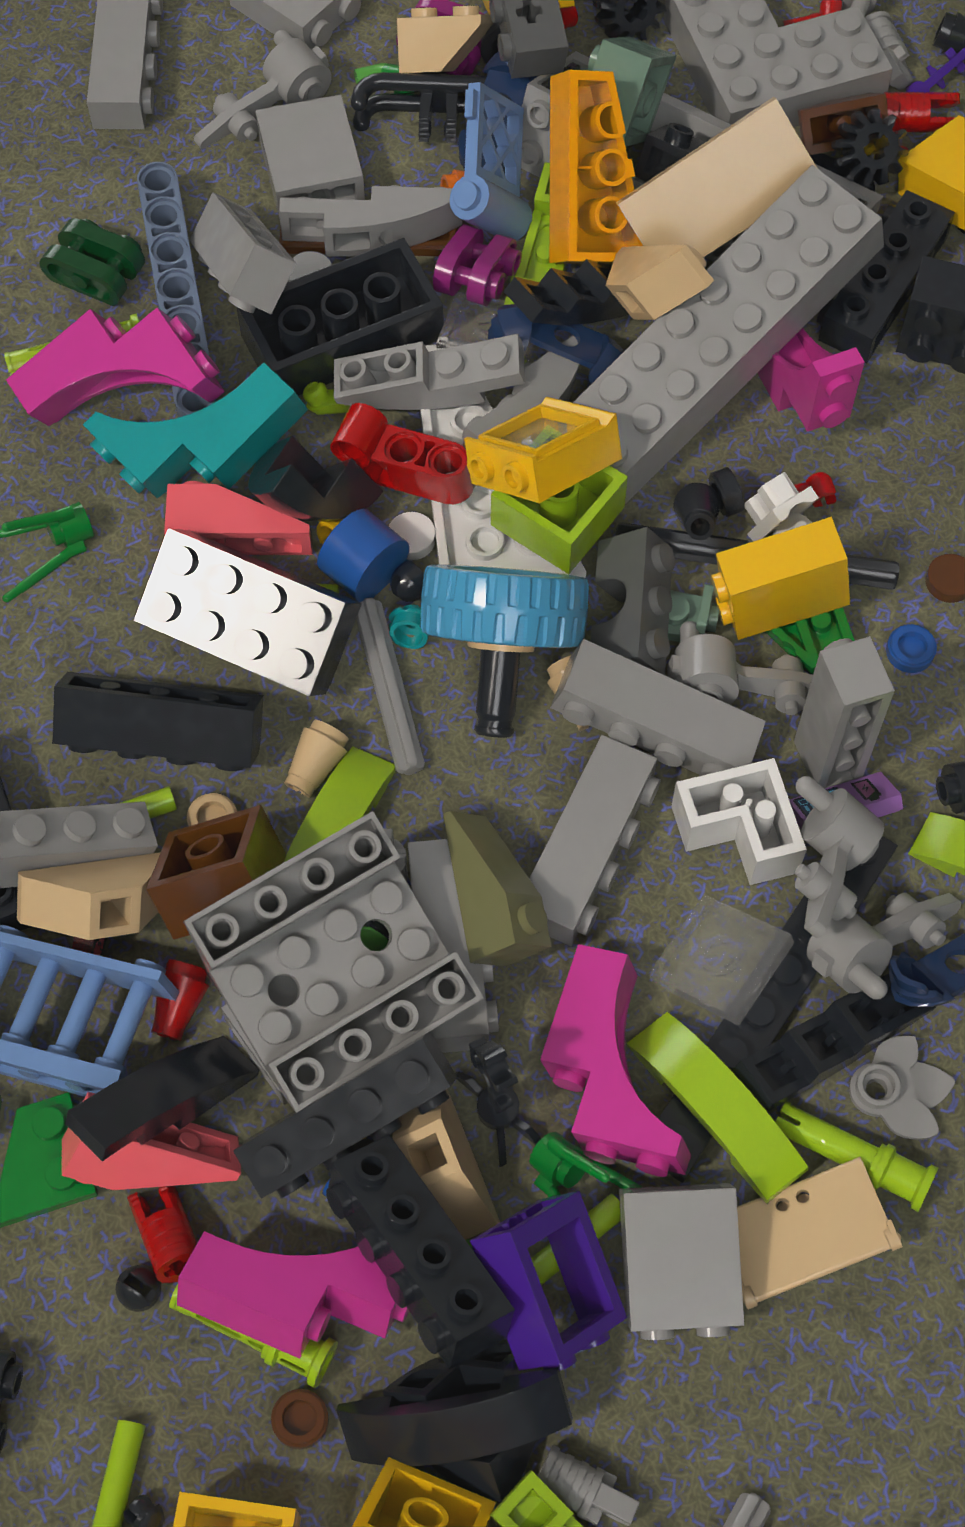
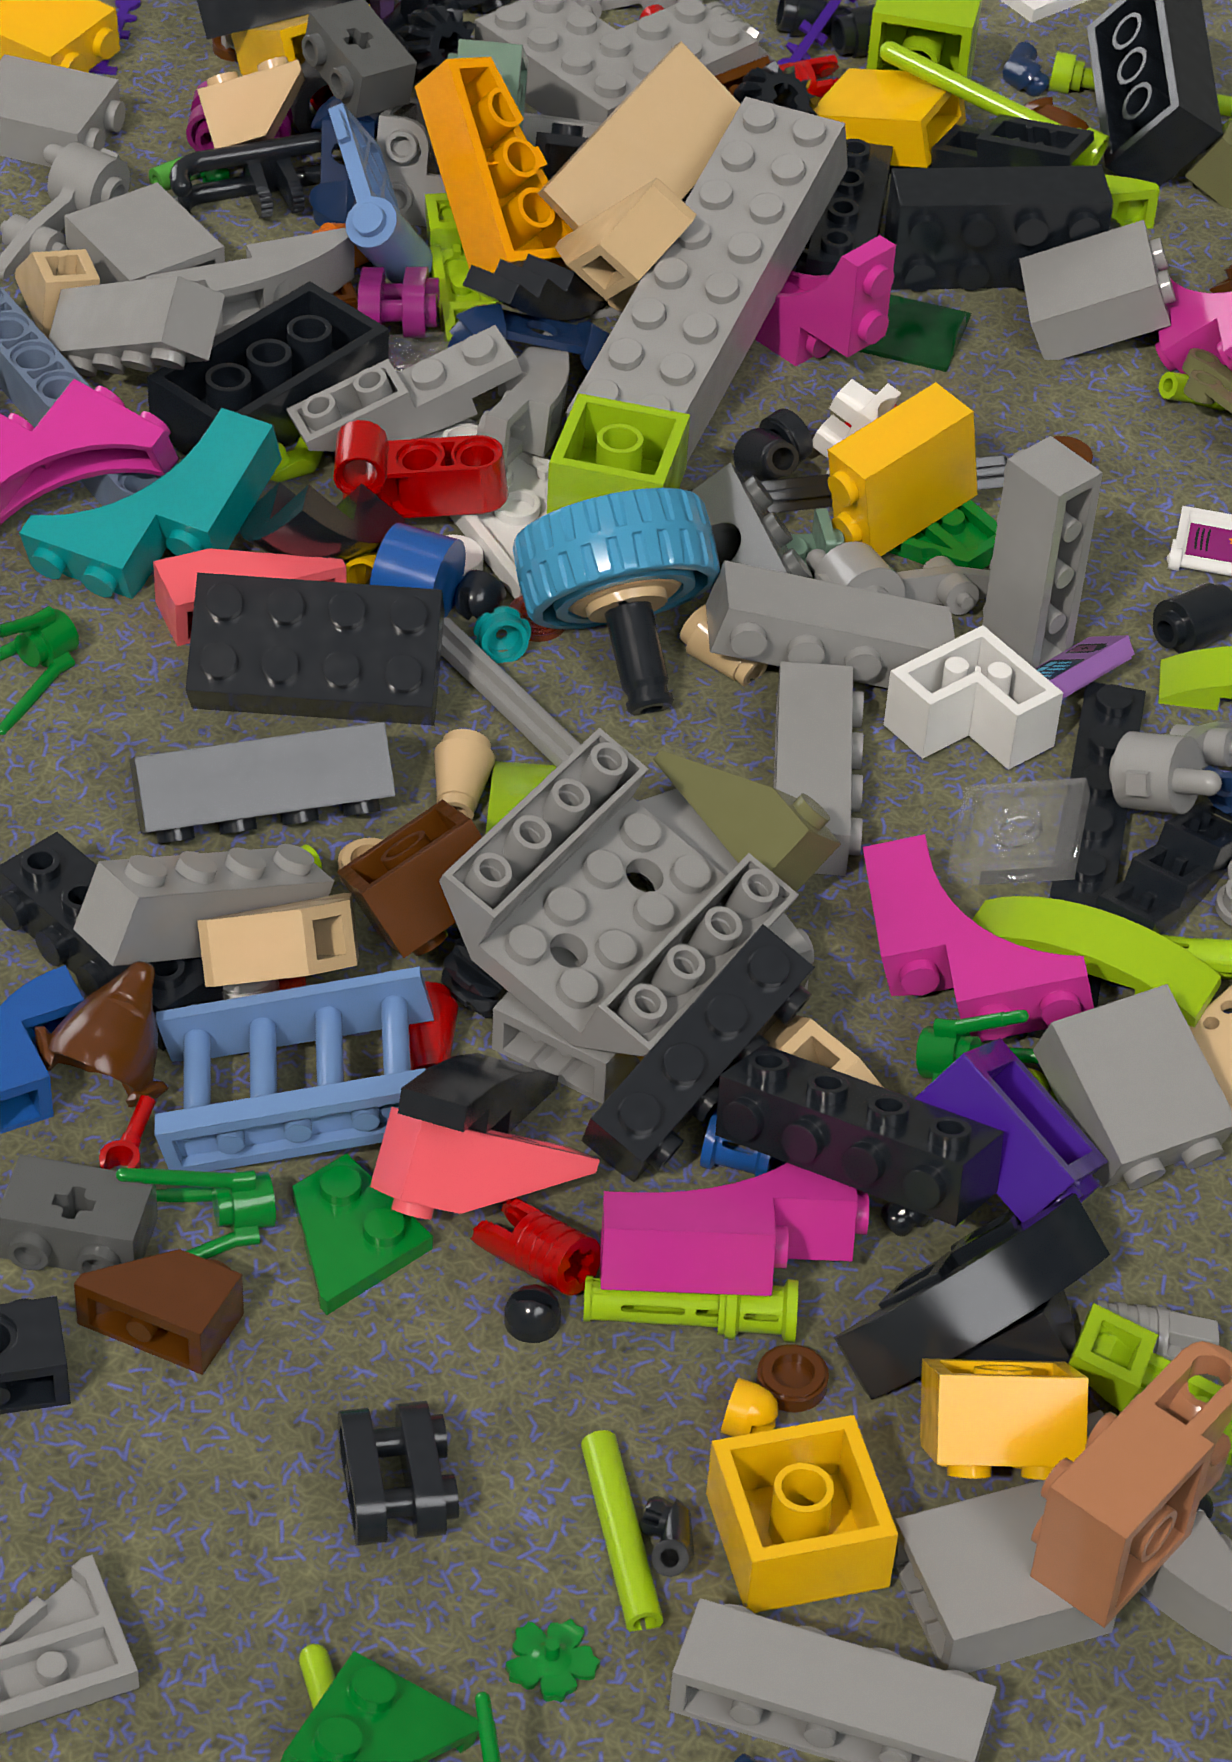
camera: 25 degrees left, 20 degrees down
black piece [455,1037,541,1167] -> none
yellow window [464,397,622,503] -> none
light grey piece [794,776,884,938] -> none
none -> tan slope [15,249,100,338]
none -> yellow hinge [721,1378,778,1437]
none -> dark green piece [858,294,971,372]

